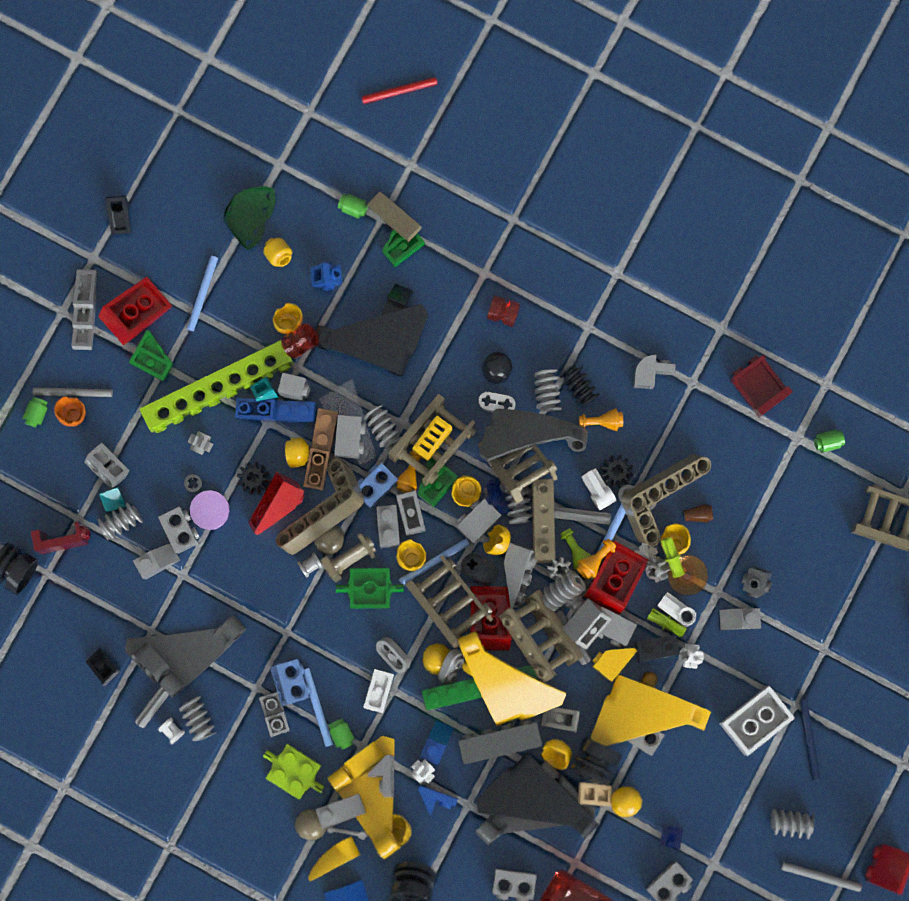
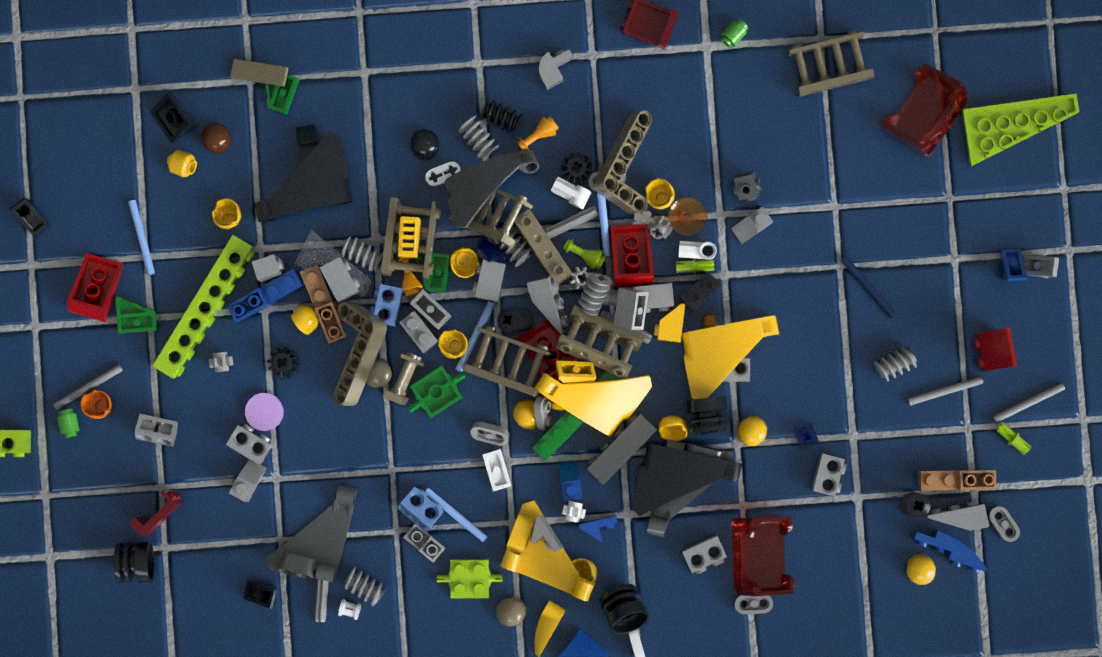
camera: 30 degrees left, 5 degrees up
light grey slope [71,270,97,350] -> none
light grey piece [98,503,143,541] -> none
teal slope [99,487,126,514] -> none
dark grey bush [184,474,202,493] -> none
dark green piece [224,186,276,250] -> none
red slope [248,472,304,535] -> none
teal slope [250,377,278,401] -> none
clear red wheel [281,323,319,359] -> none
light grey bush [297,552,323,578] -> none
blue brick [310,261,342,291] -> none
light grey slope [316,793,366,829] -> none
light grey hinge [327,826,368,839] -> none
bright green brick [328,718,355,750] -> none
bright green brick [338,194,368,219] -> none
yellow hair [483,524,511,555] -> none
clear red wheel [487,295,521,327] -> none
light grey slope [541,707,579,732] -> none
light orange piece [576,539,616,579] -> none
tan slope [578,783,612,806] -> none
lime axle [661,537,685,578] -> none
white gear [679,644,704,668] -> none
reddish brown cone [684,504,713,523] -> none
white brick [719,686,795,756] -> none
none -> black slope [150,91,196,143]
none -> reddish brown hair [201,123,232,154]
none -> yellow slope [556,361,596,383]

